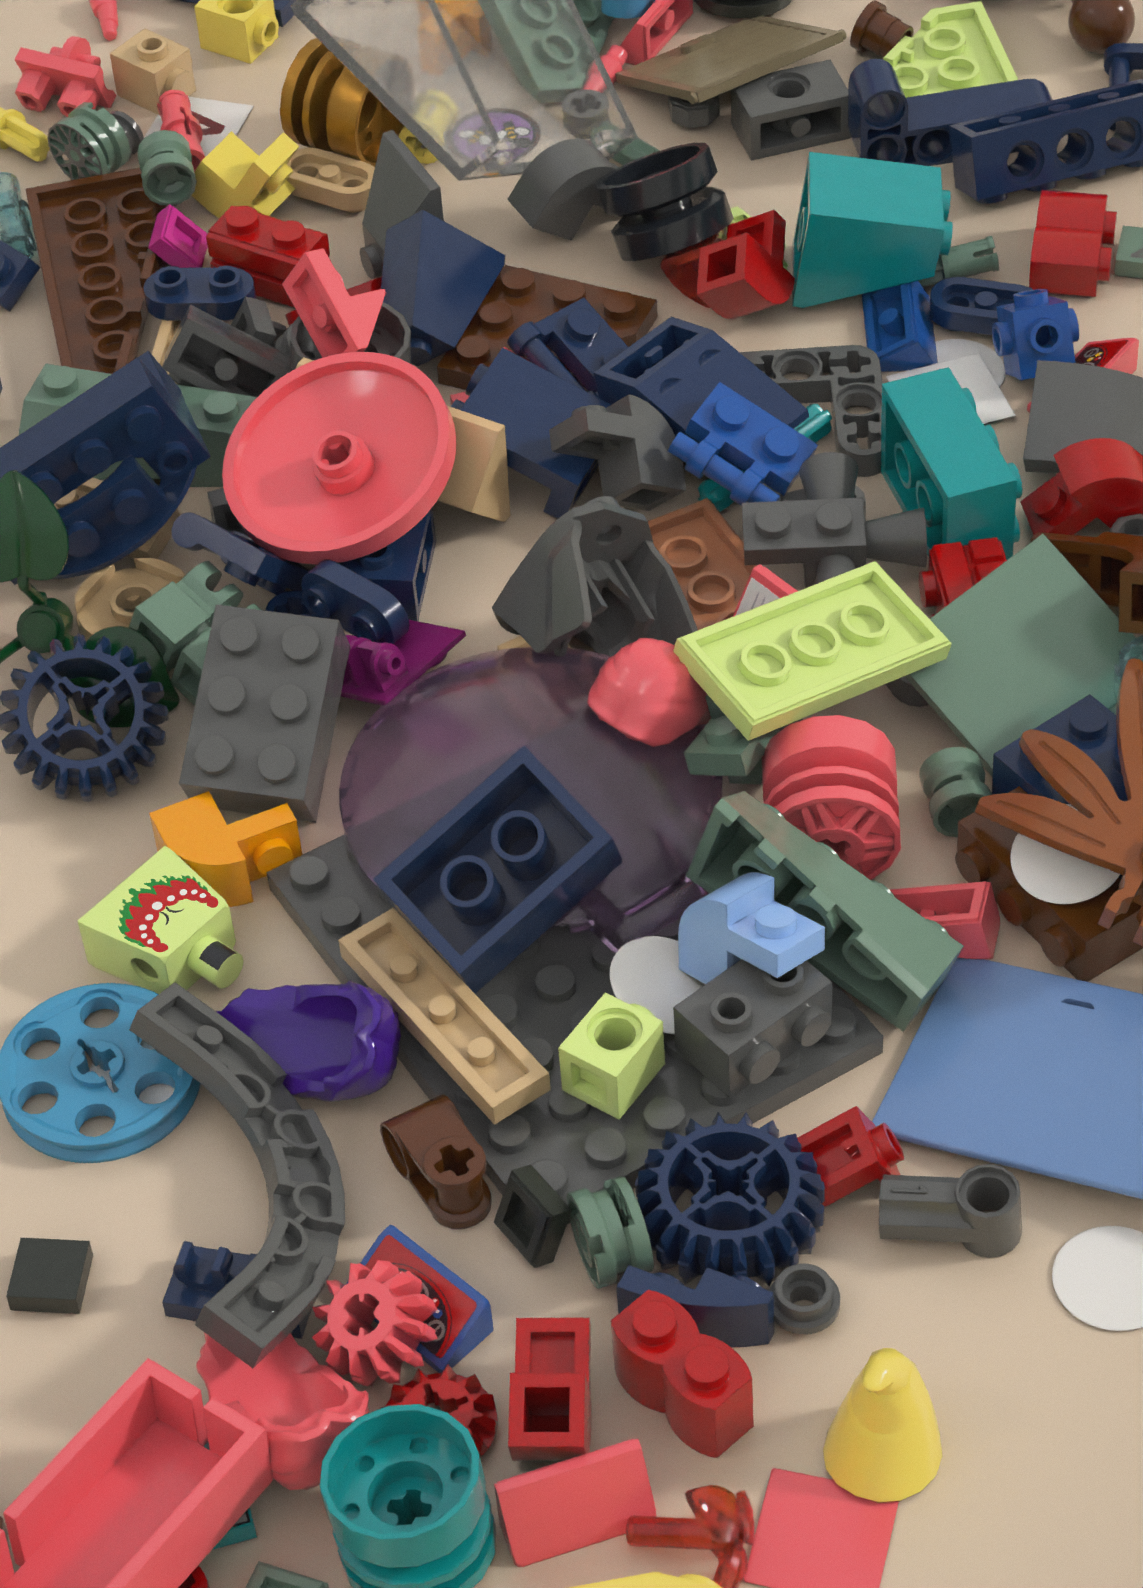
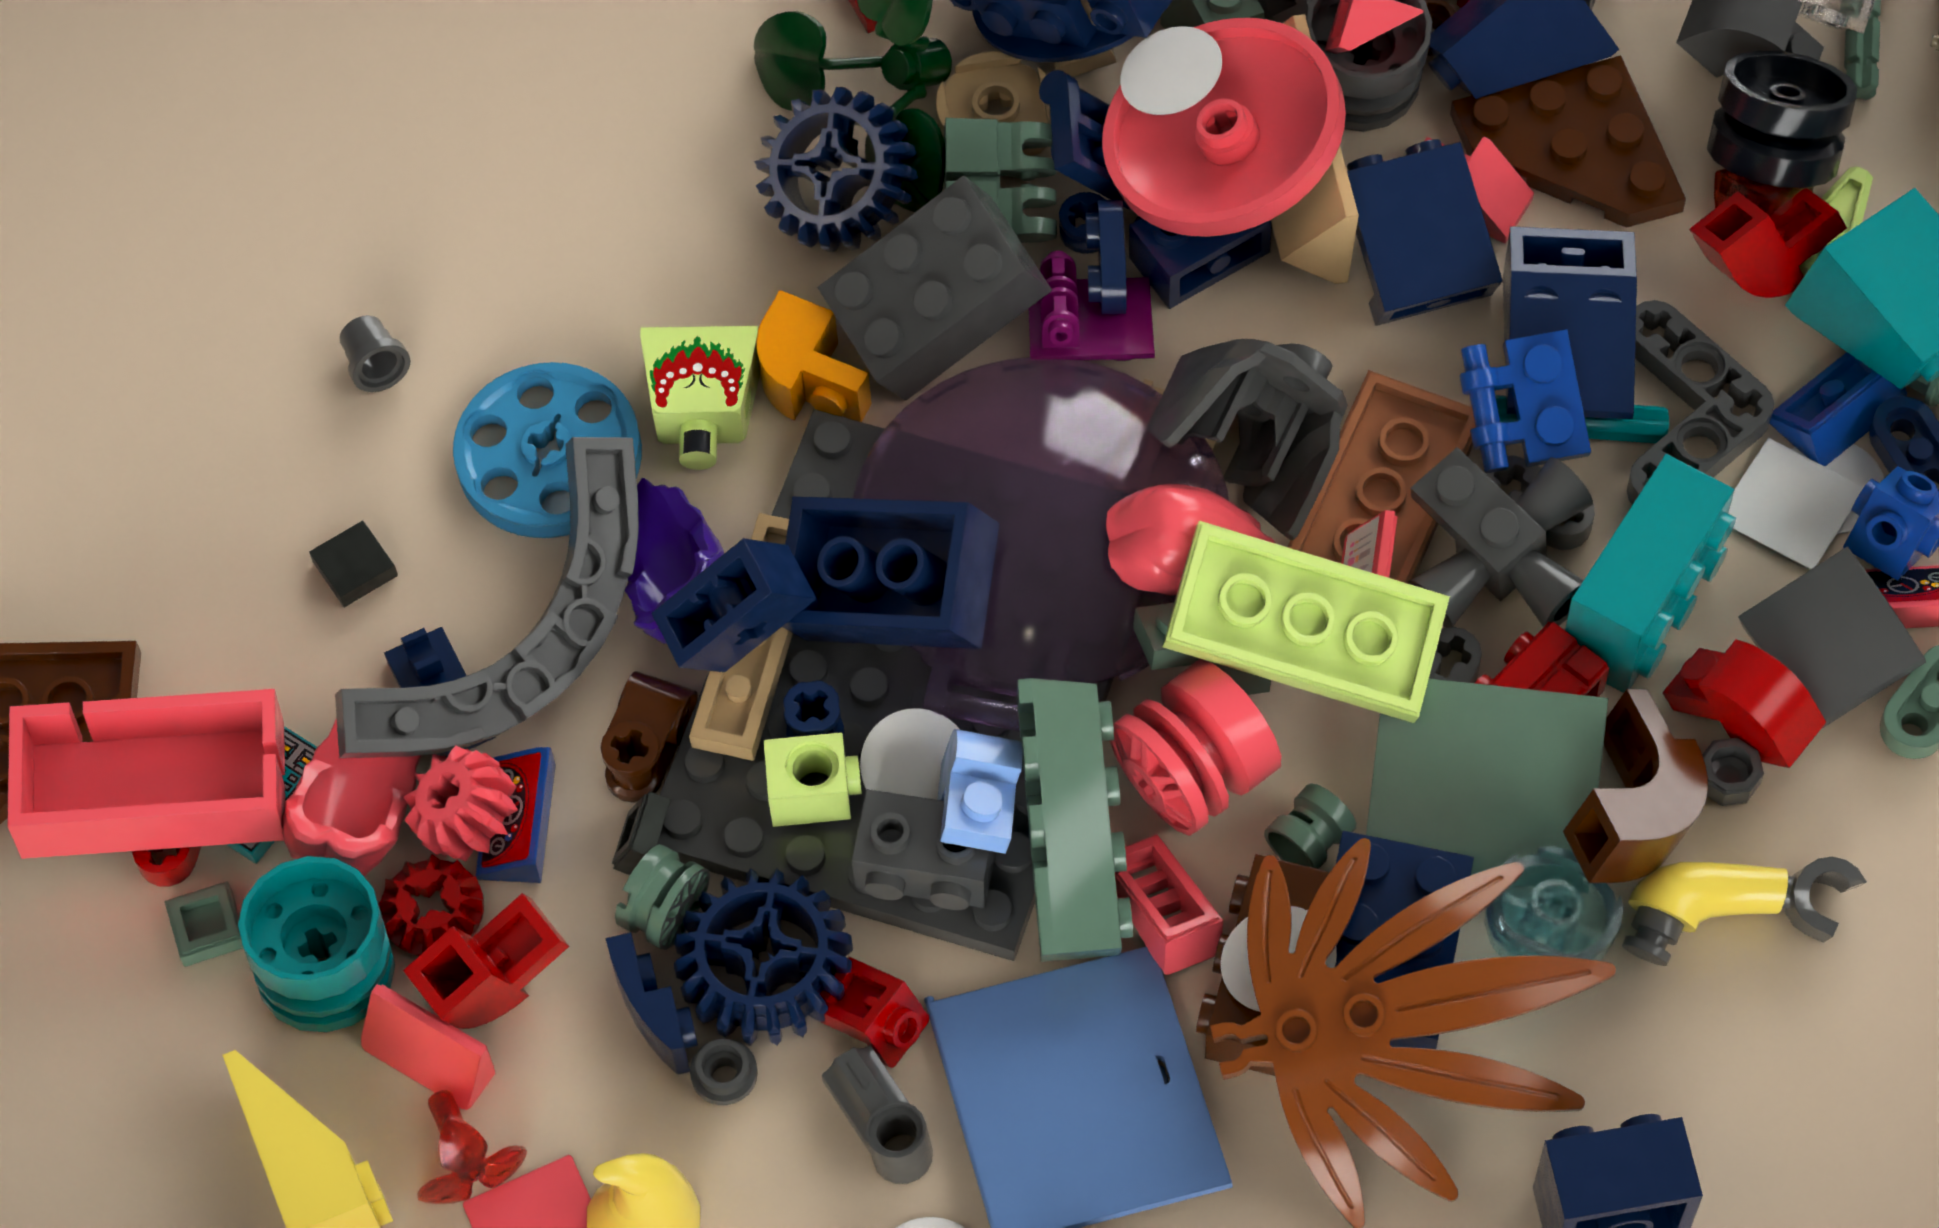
camera: 50 degrees right, 15 degrees up
dark blue plate [507,298,628,398] -> none
dark grey brick [549,395,686,511] -> none
red brick [611,1290,754,1458] -> none
none -> dark blue brick [651,538,816,672]
none -> dark blue bush [783,680,845,741]
none -> white sticker [1120,26,1222,115]

